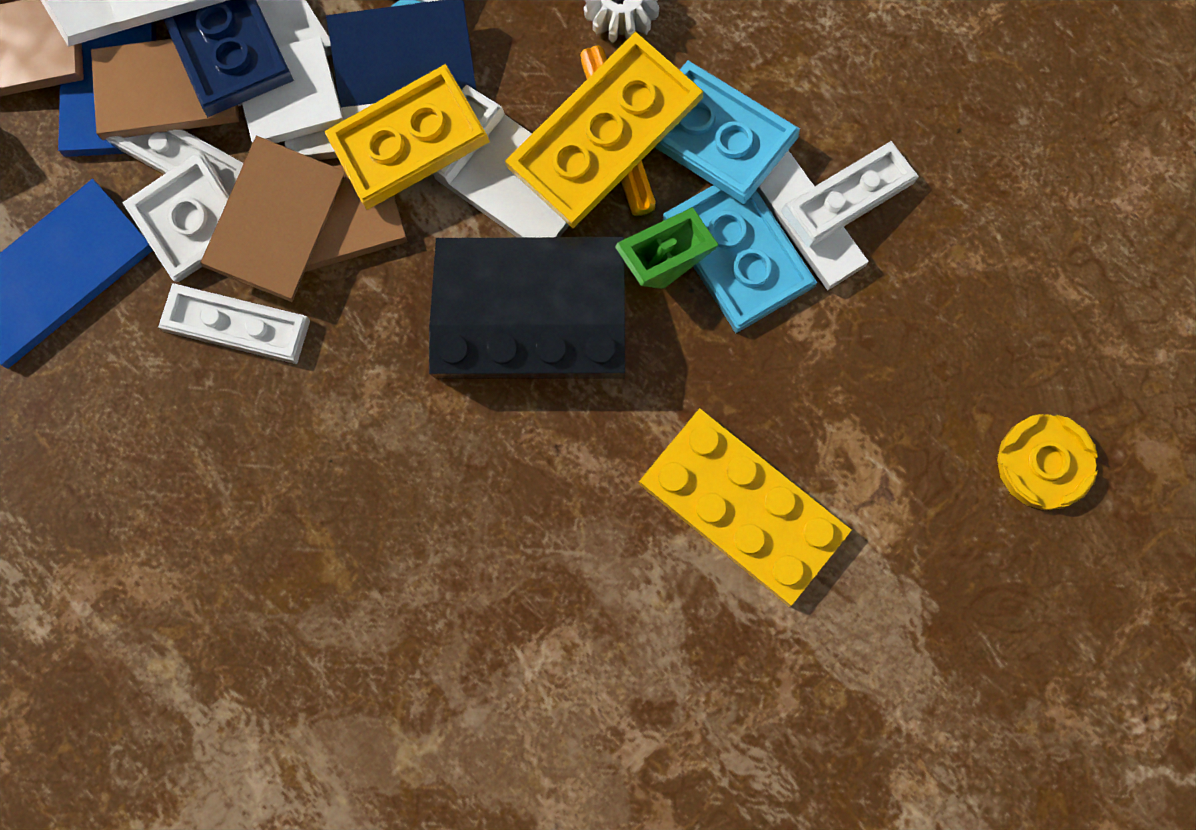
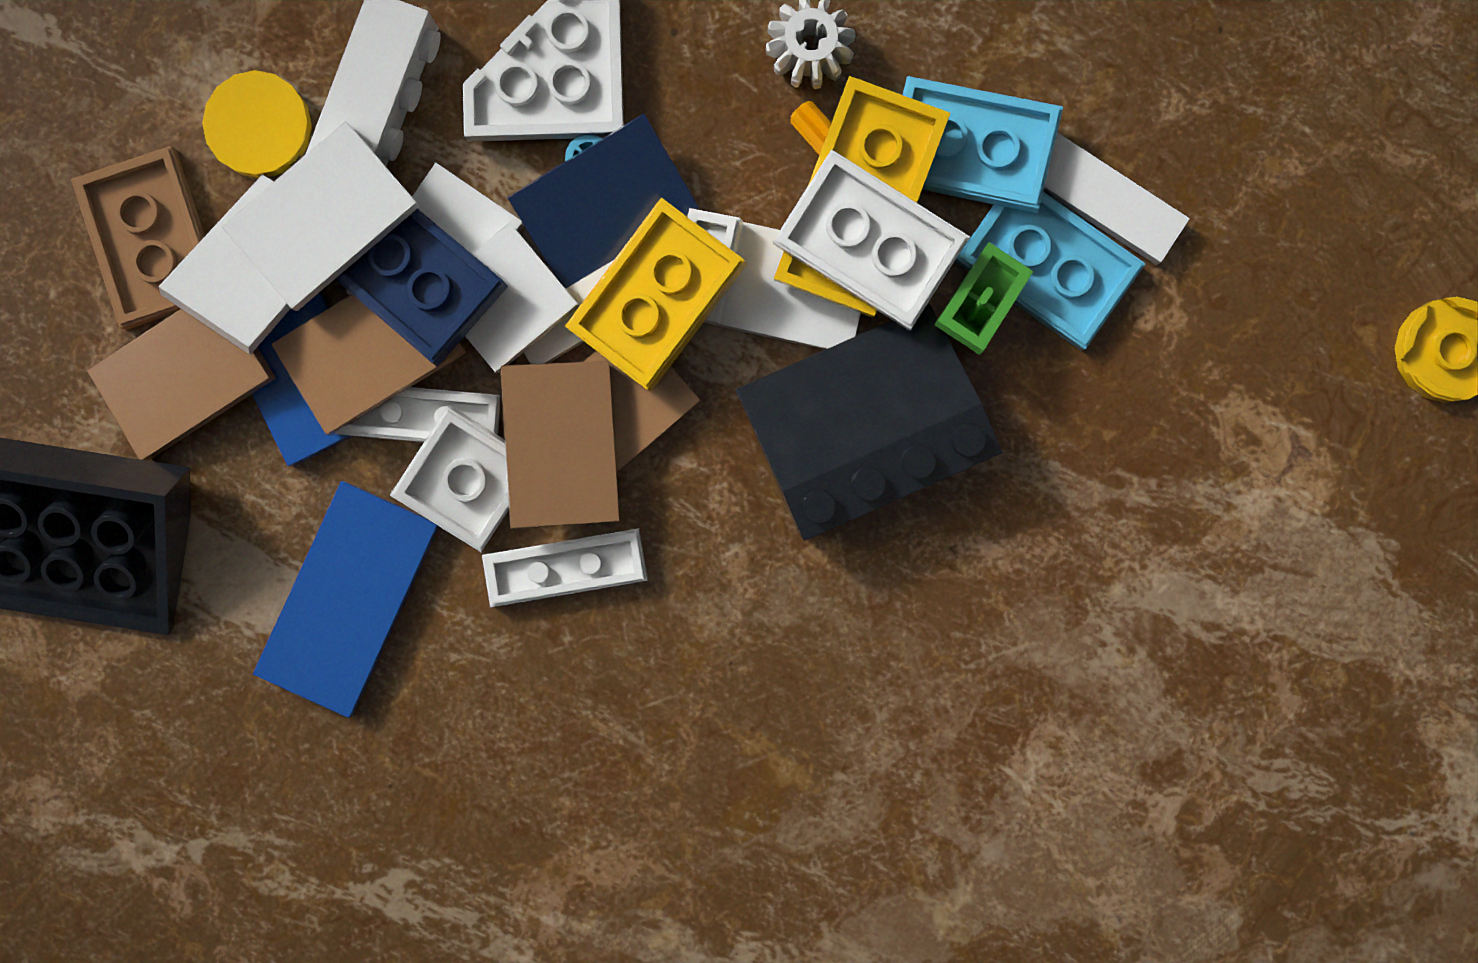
camera: 25 degrees left, 10 degrees up
yellow plate [638,408,852,607] -> none
white tile [781,141,919,248] -> none
none -> white tile [773,149,970,331]

